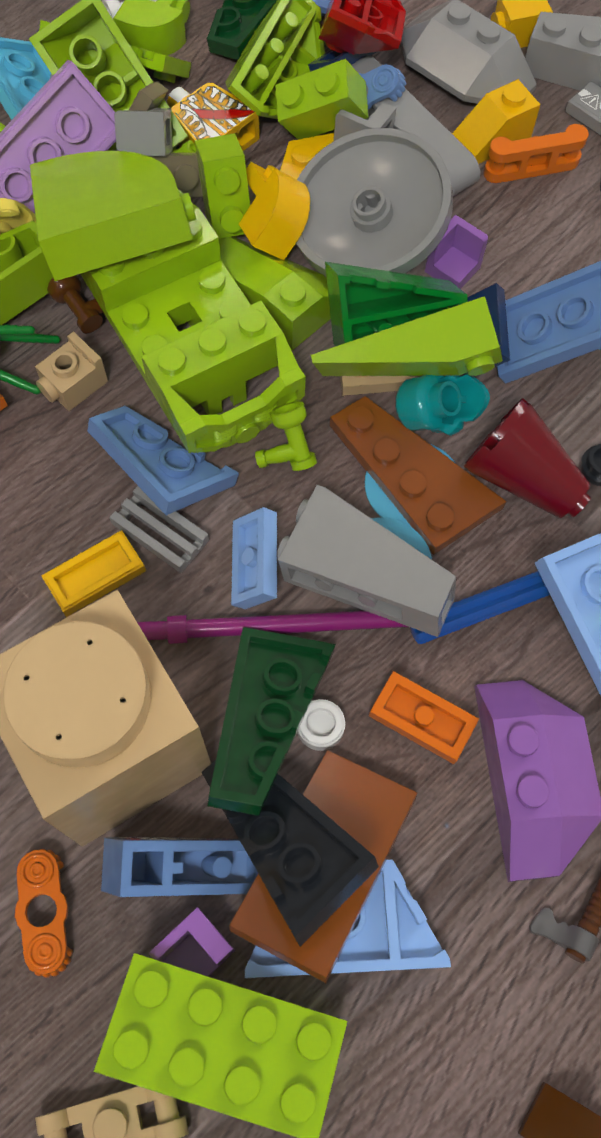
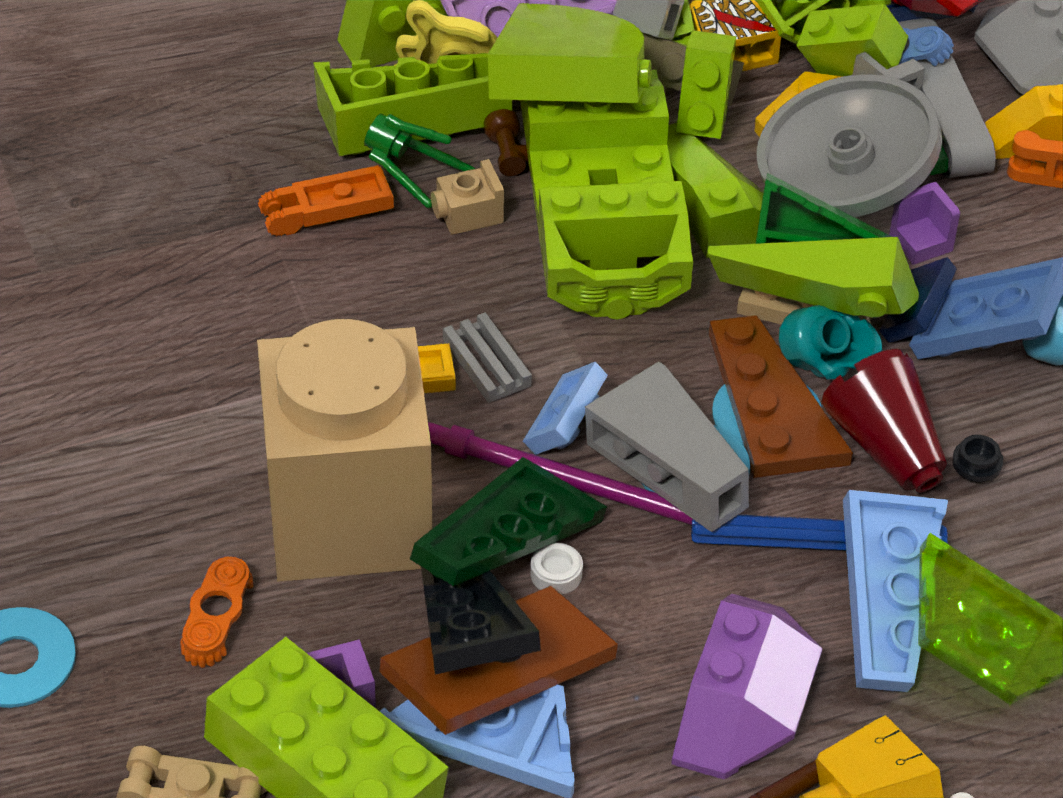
camera: 25 degrees right, 20 degrees down
medium blue wing [87,406,239,515] -> none
medium blue slope [101,837,258,897] -> none
yellow brick [239,162,310,260] -> none
lime piece [255,401,317,471] -> none
orange plate [369,671,479,765] -> none

